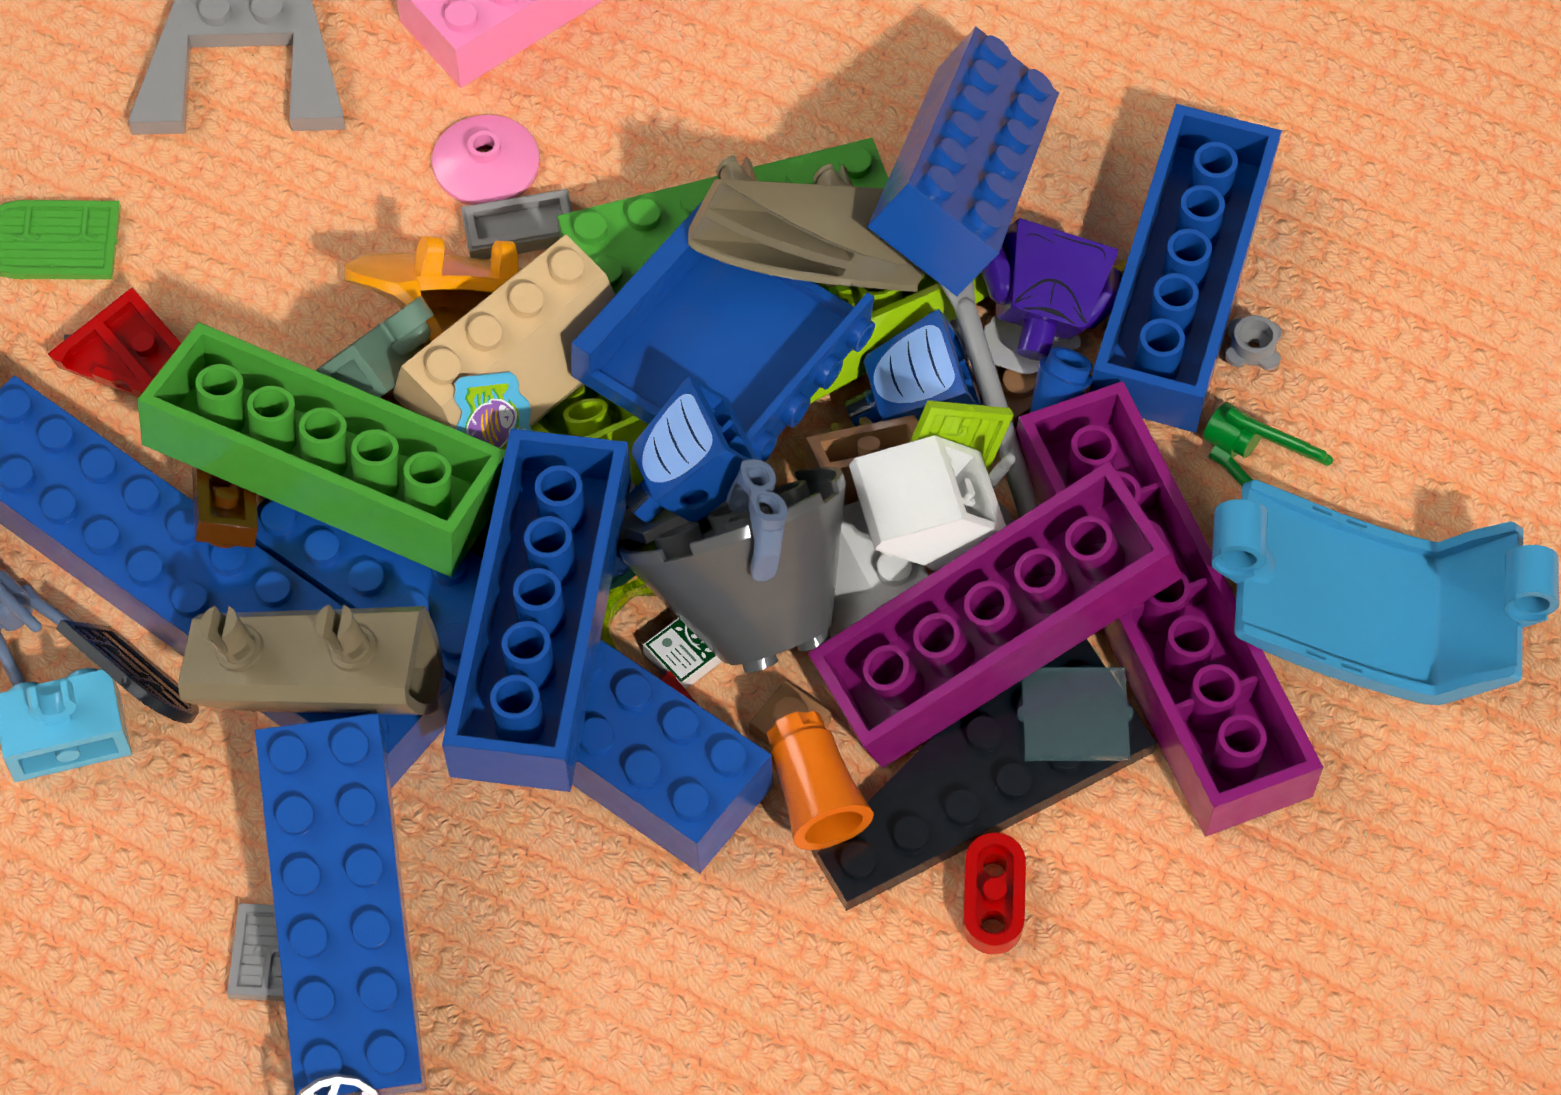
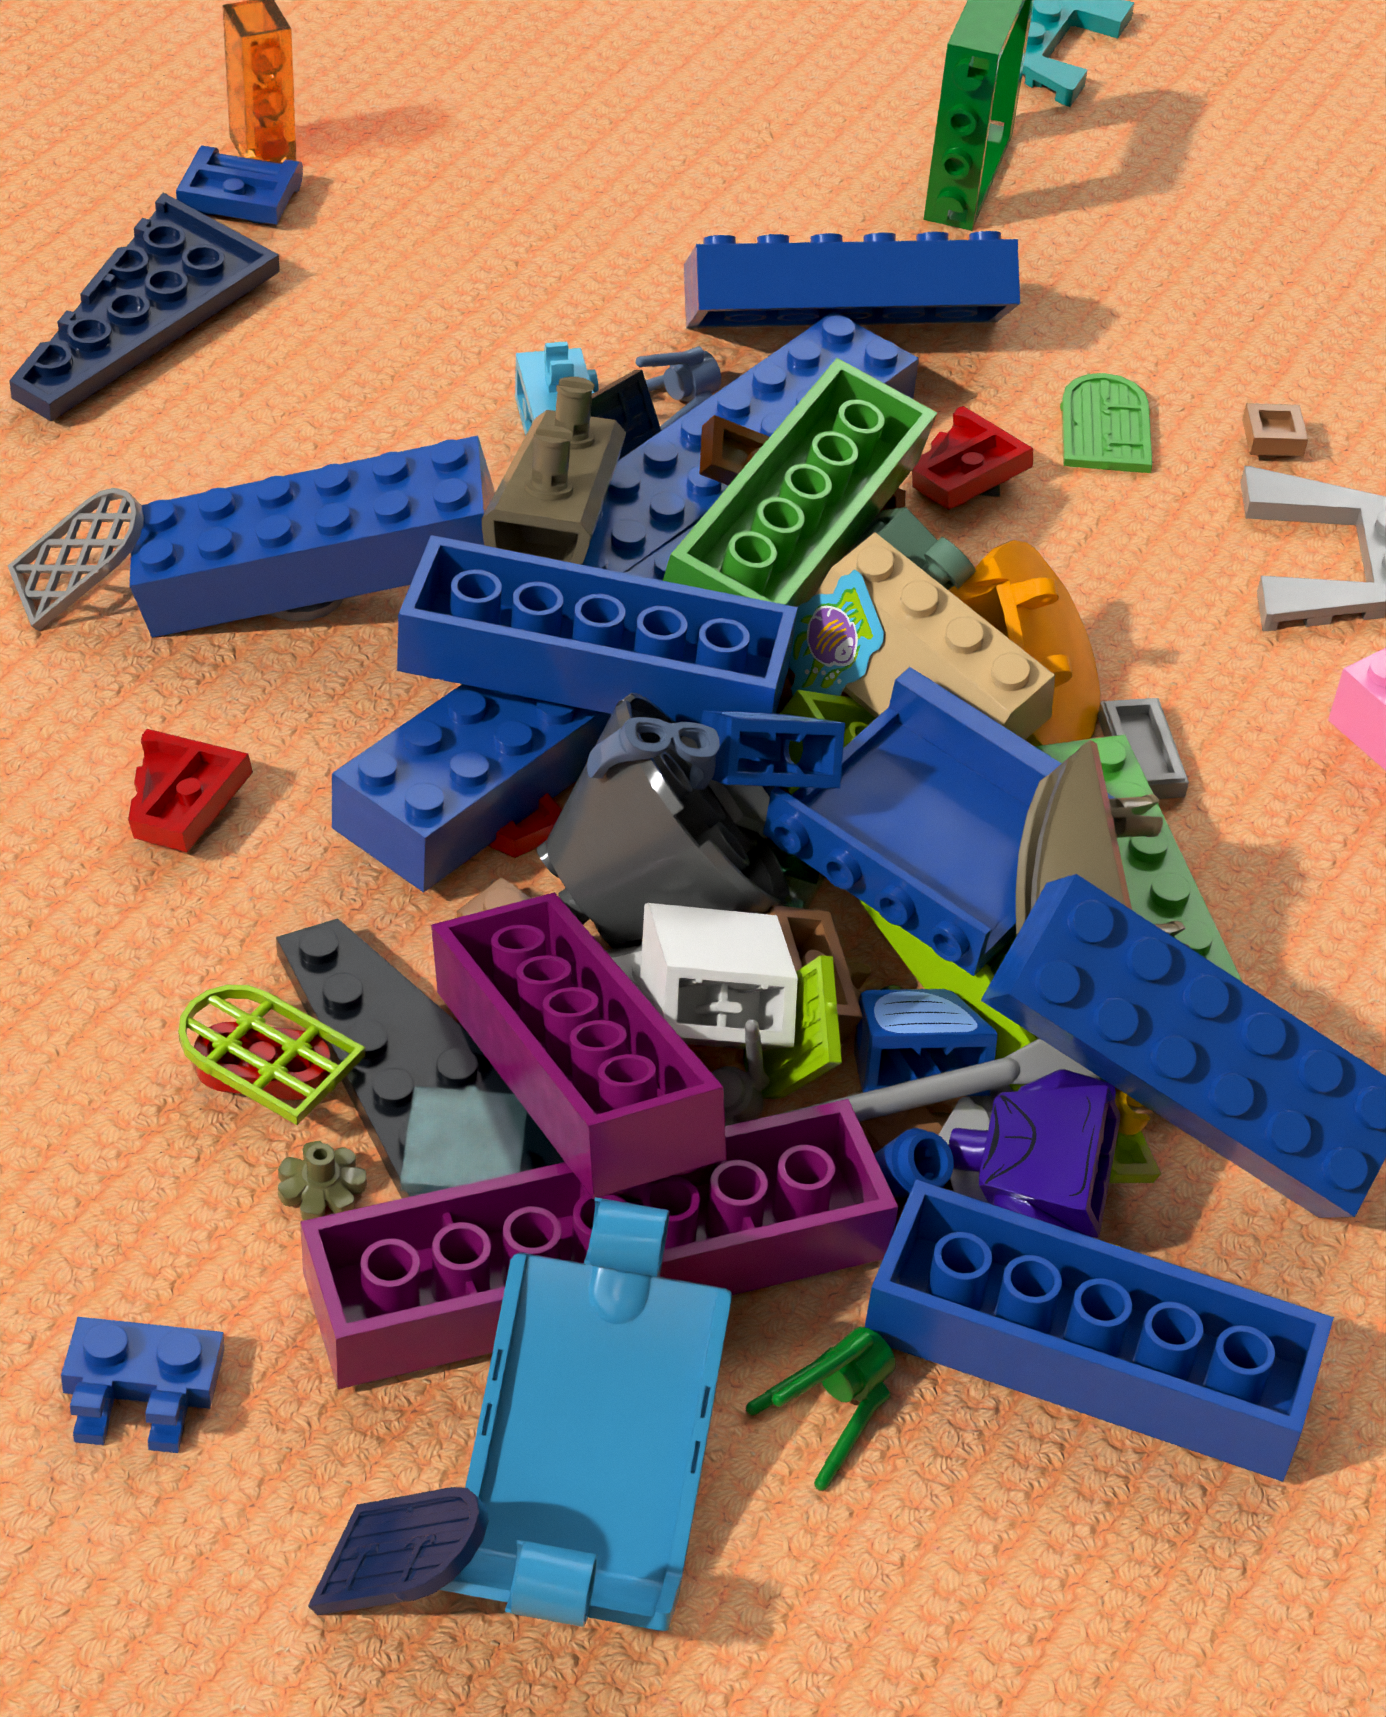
camera: 90 degrees right, 15 degrees down
bright pink dish [432,115,540,205] -> none
orange plant [766,710,874,850] -> none
light grey plate [1225,315,1282,371] -> none
none -> blue plate [61,1317,224,1453]
none -> red wing [128,729,253,852]
none -> lime window [178,985,365,1125]
none -> olive plant [278,1141,367,1220]
none -> dark blue window [308,1487,489,1615]
none -> medium nougat plate [1242,403,1308,457]

